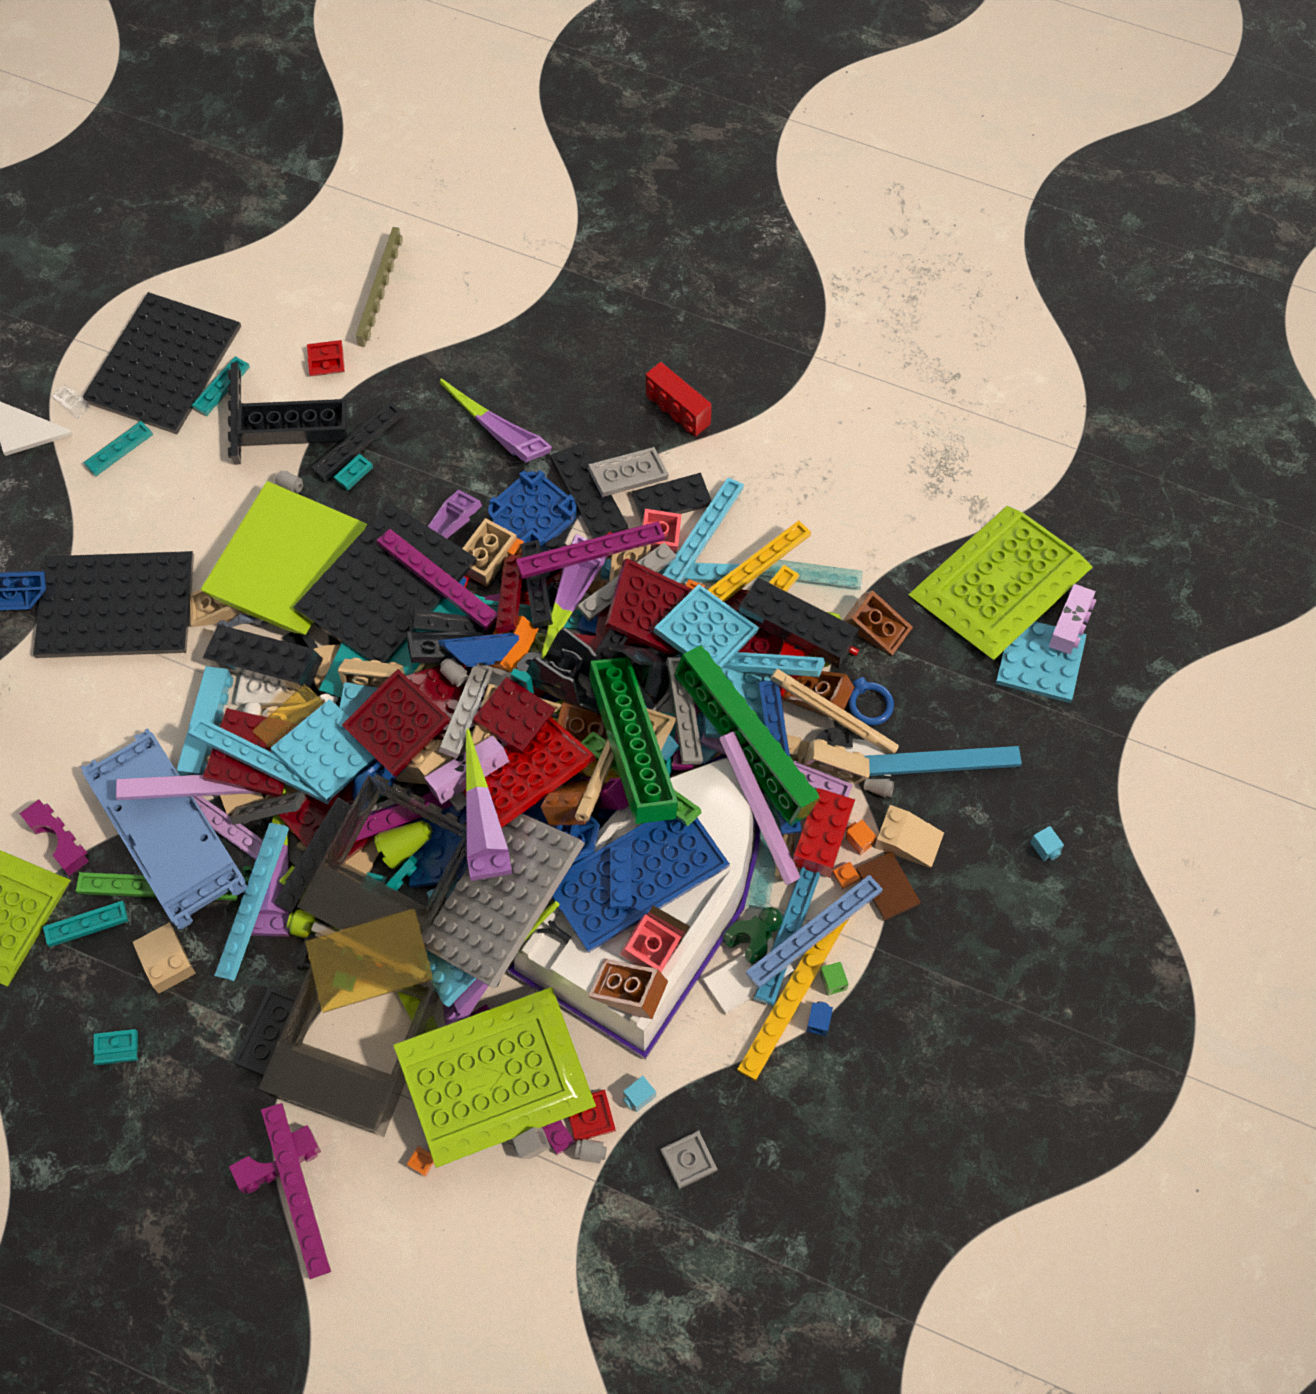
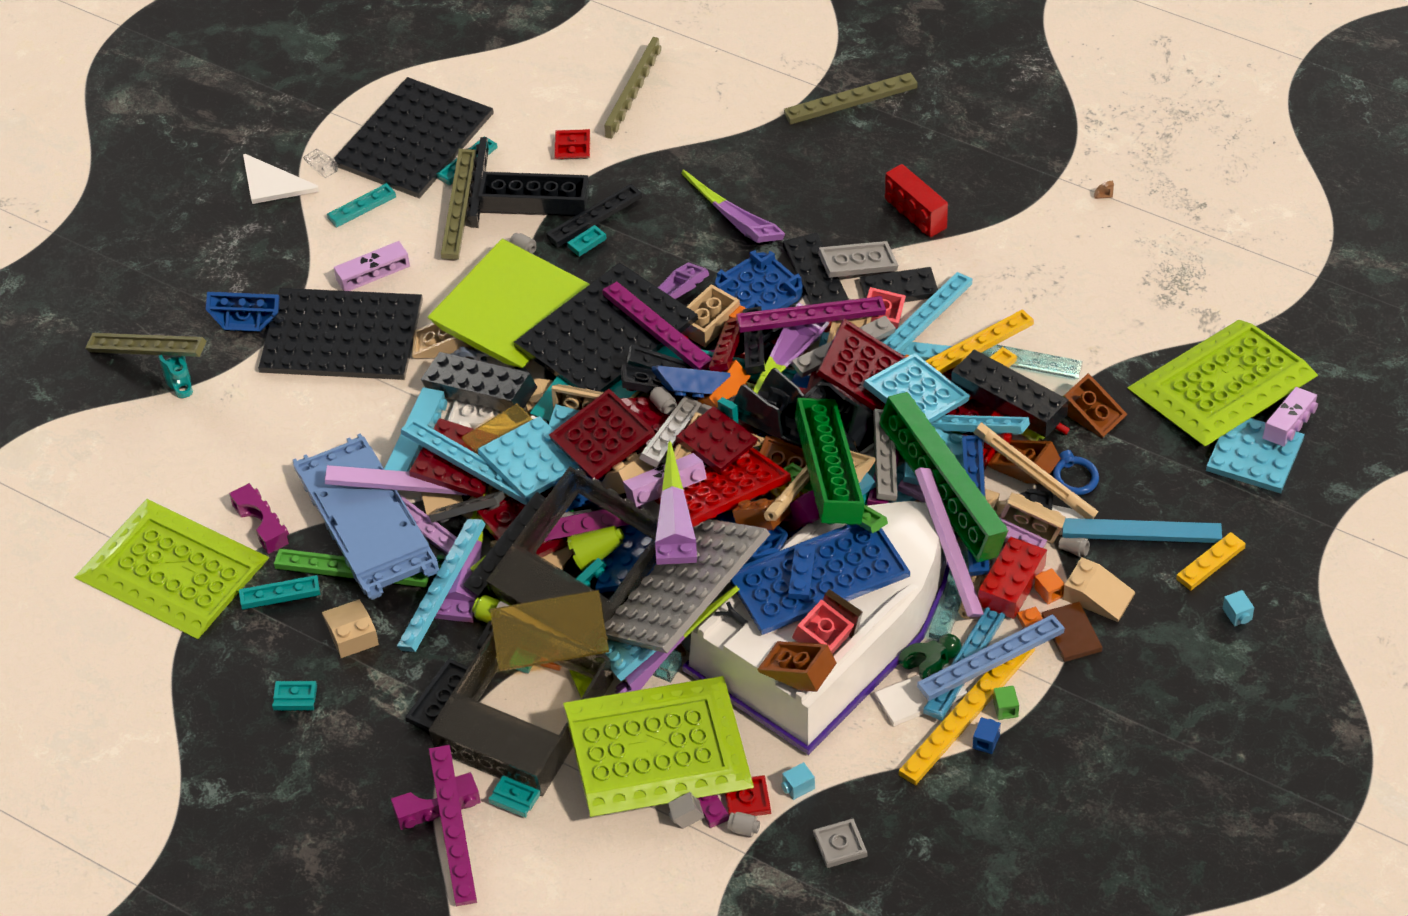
camera: 10 degrees right, 15 degrees down
orange plate [406,1146,434,1177] -> none
none -> lavender brick [334,241,410,291]
none -> olive plate [441,149,477,260]
none -> teal plate [488,776,540,818]
none -> olive plate [784,72,917,125]
none -> medium nougat tile [1094,180,1114,199]
none -> yellow plate [1176,532,1246,591]

